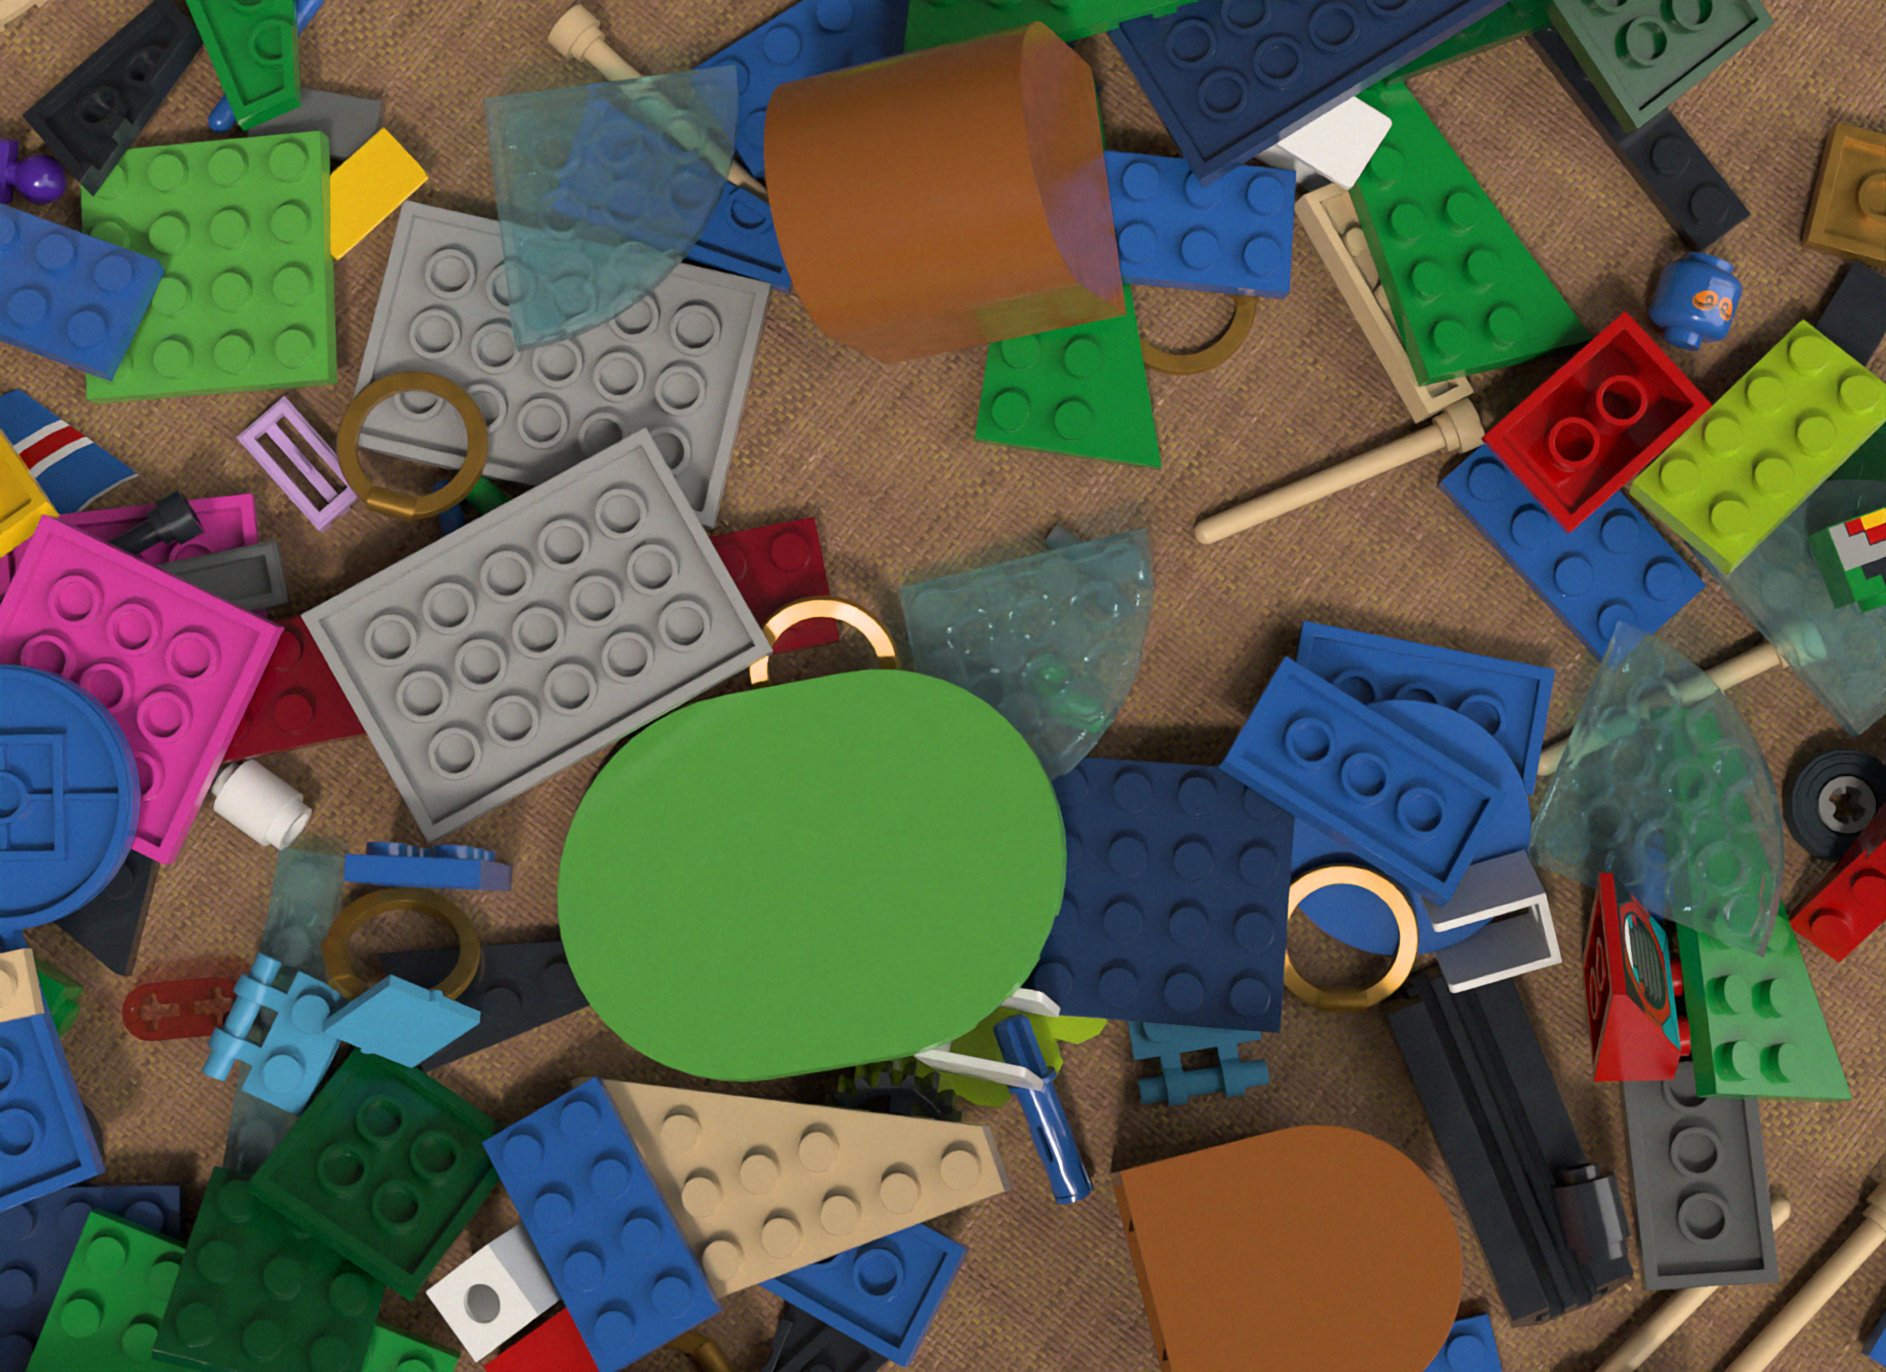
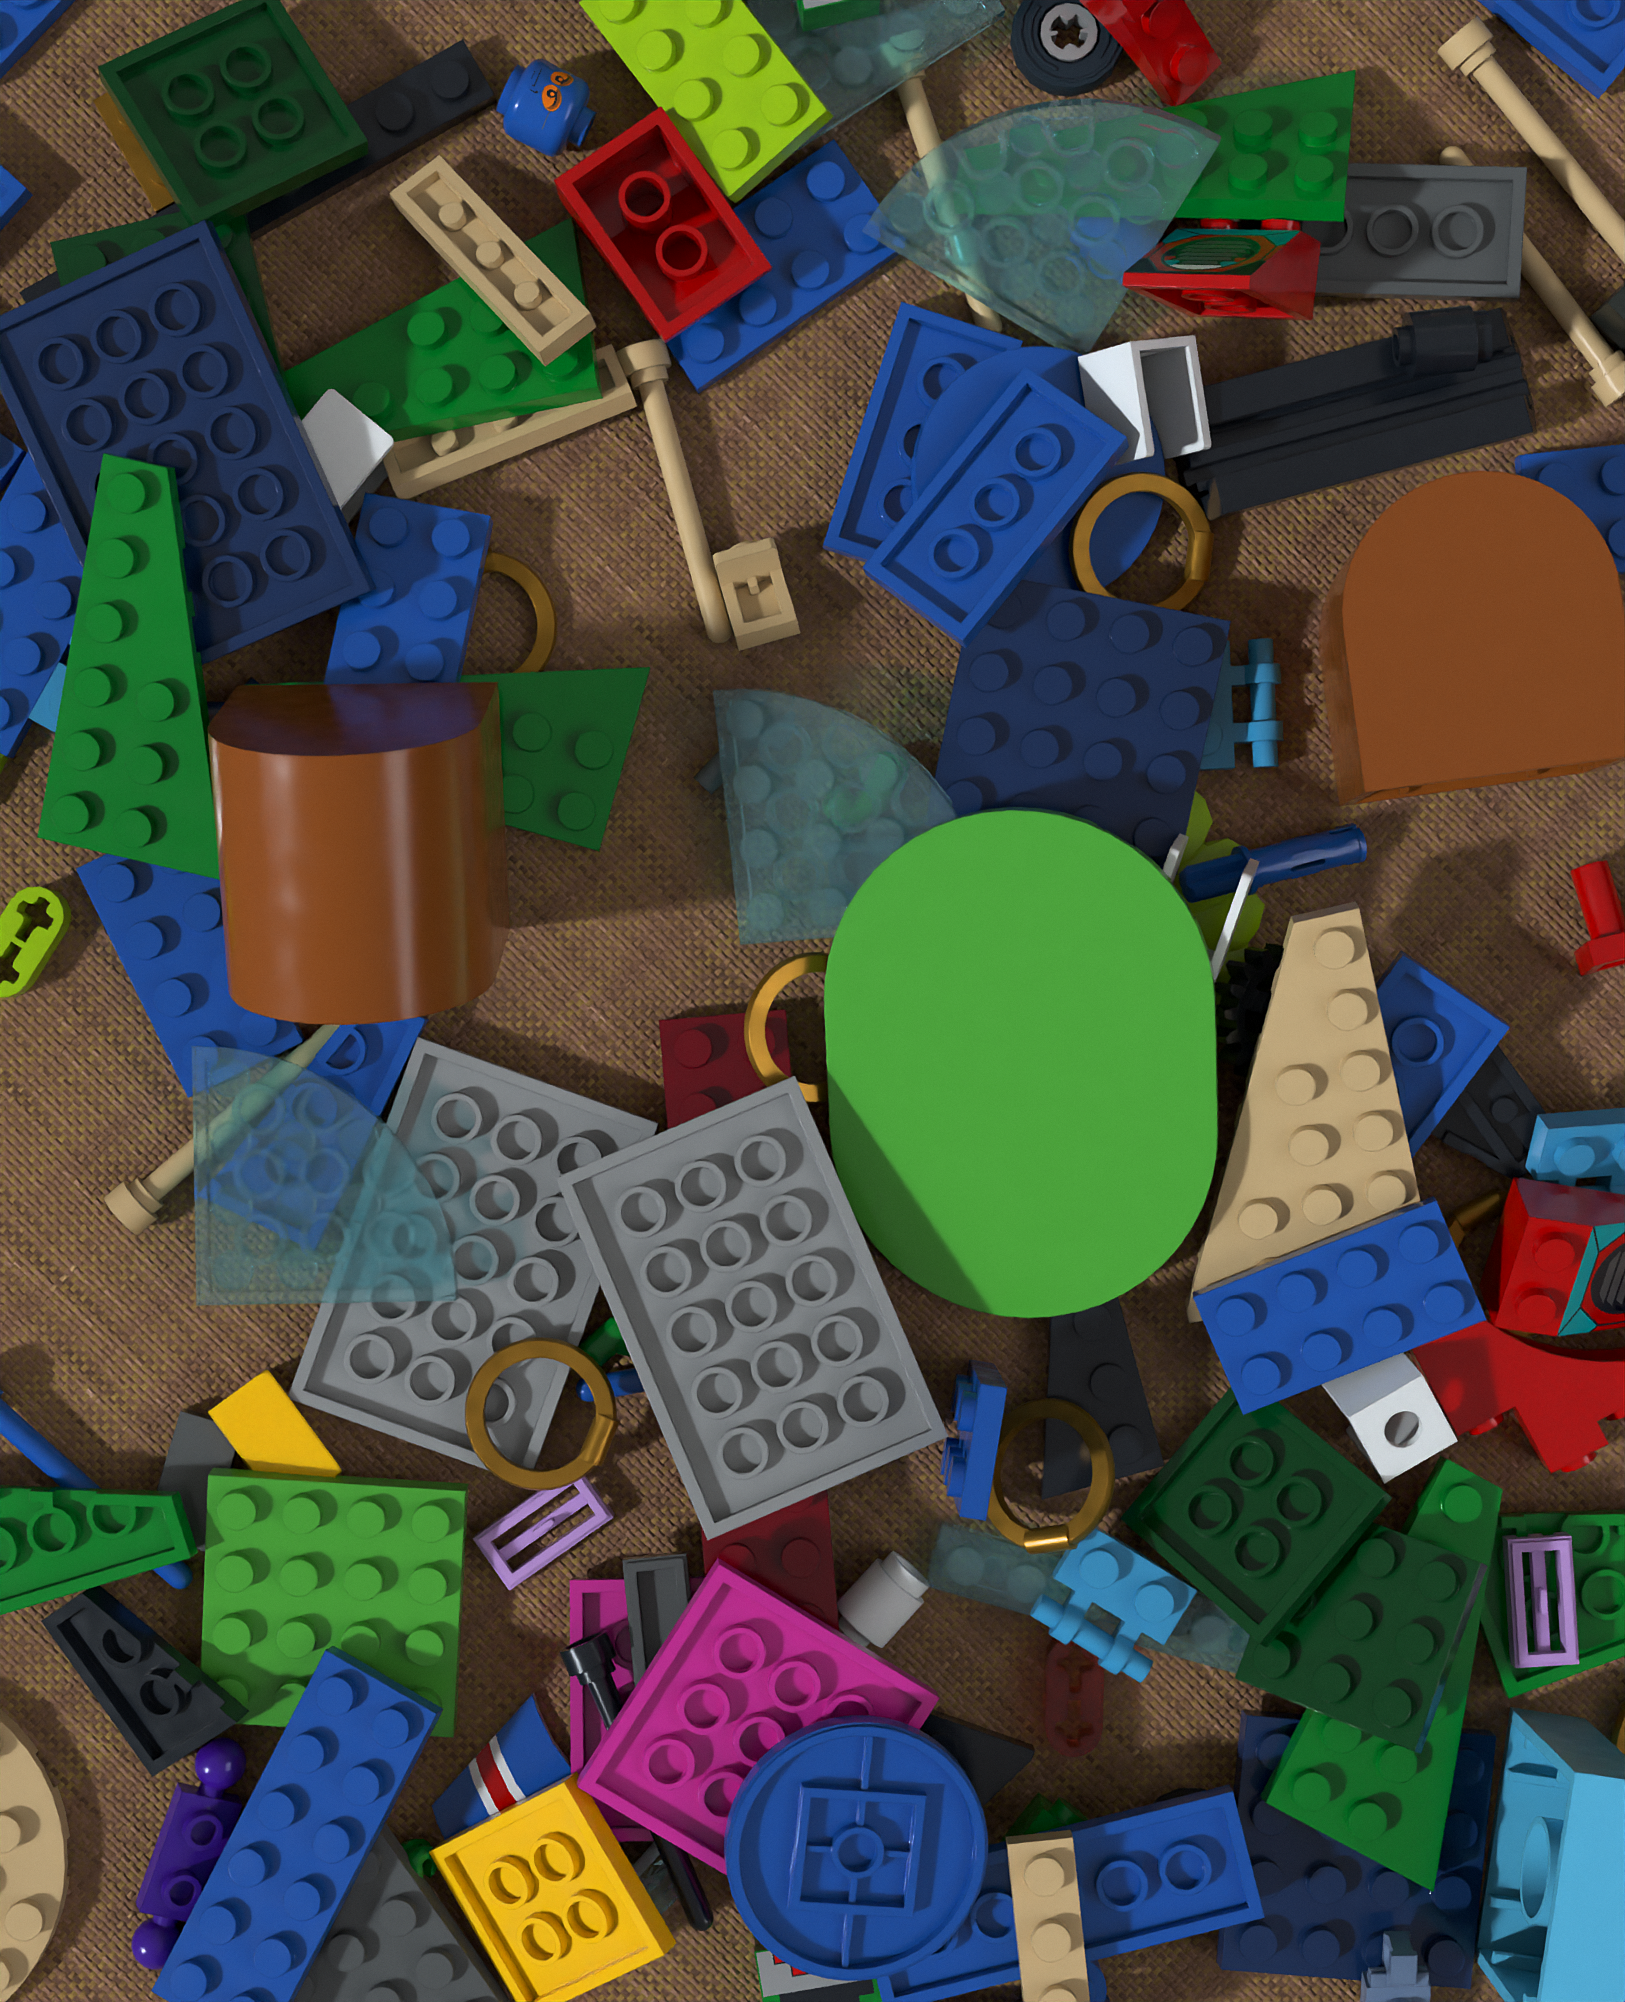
camera: 85 degrees left, 5 degrees up
dark azure piece [322,974,481,1068] -> none
none -> tan plate [389,155,596,367]
none -> tan bracket [712,538,800,651]

